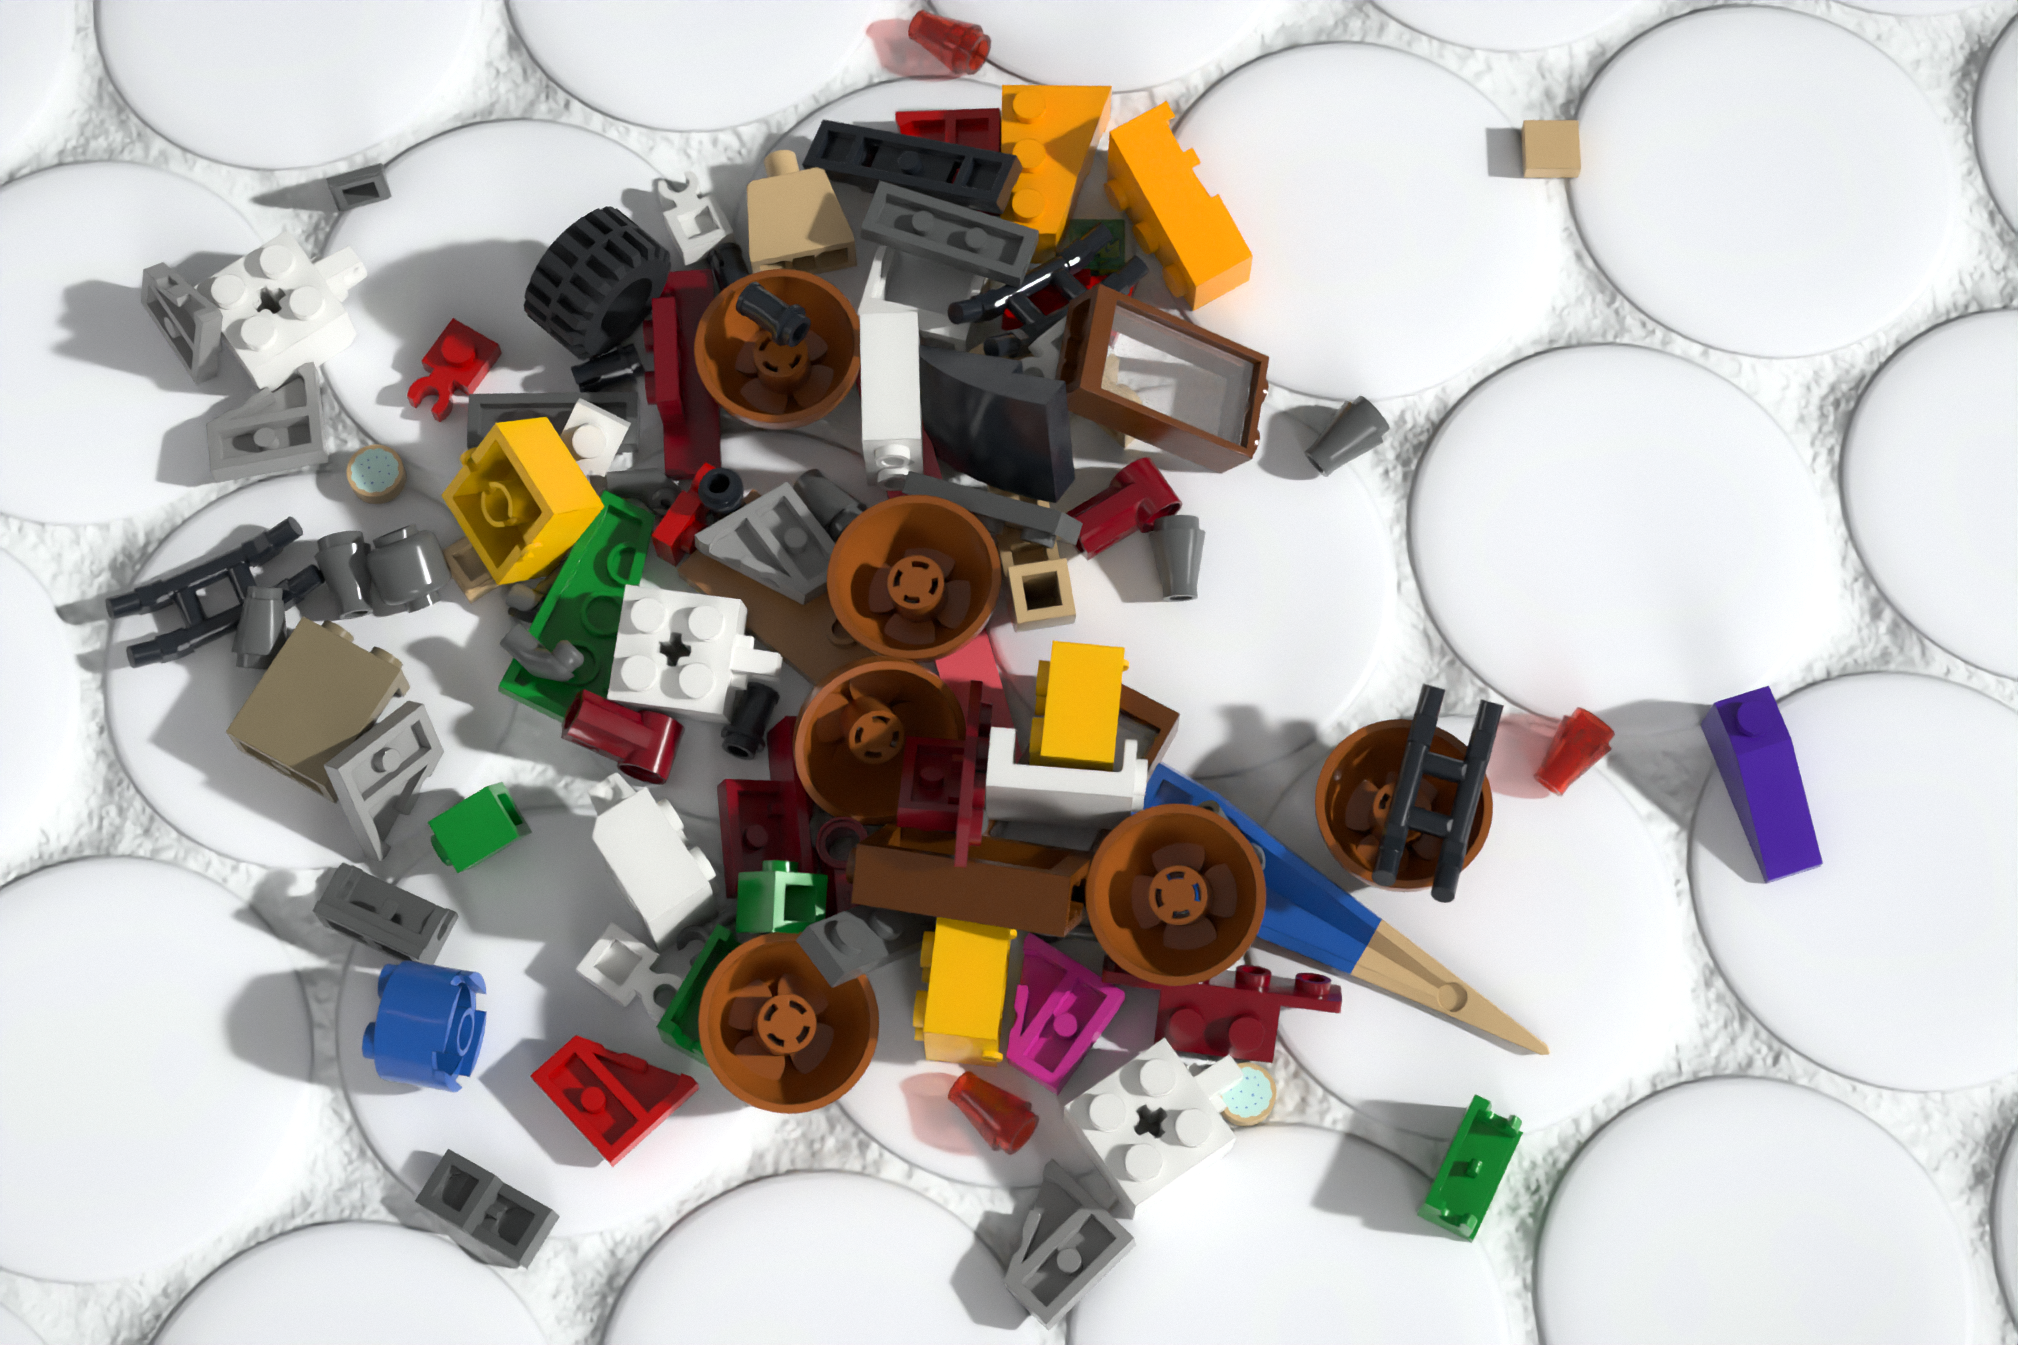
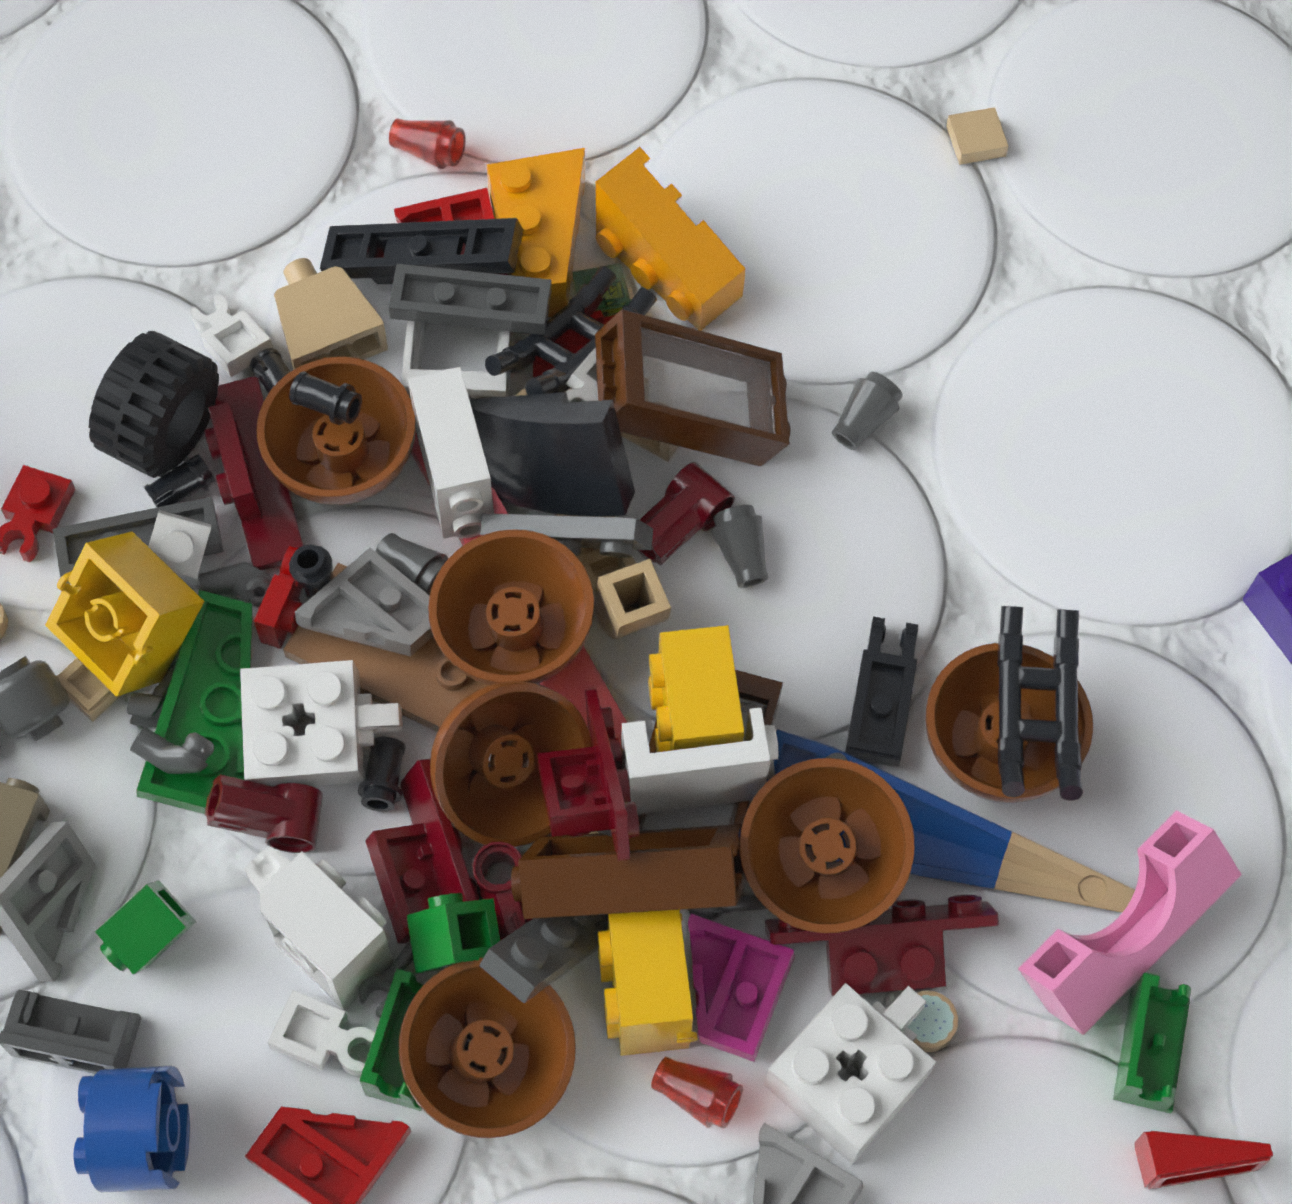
camera: 15 degrees left, 5 degrees down
clear red cone [1533,707,1615,797] -> none
none -> black hinge [845,616,918,767]
none -> bright pink arch [1018,810,1242,1035]
none -> red slope [1134,1131,1273,1190]

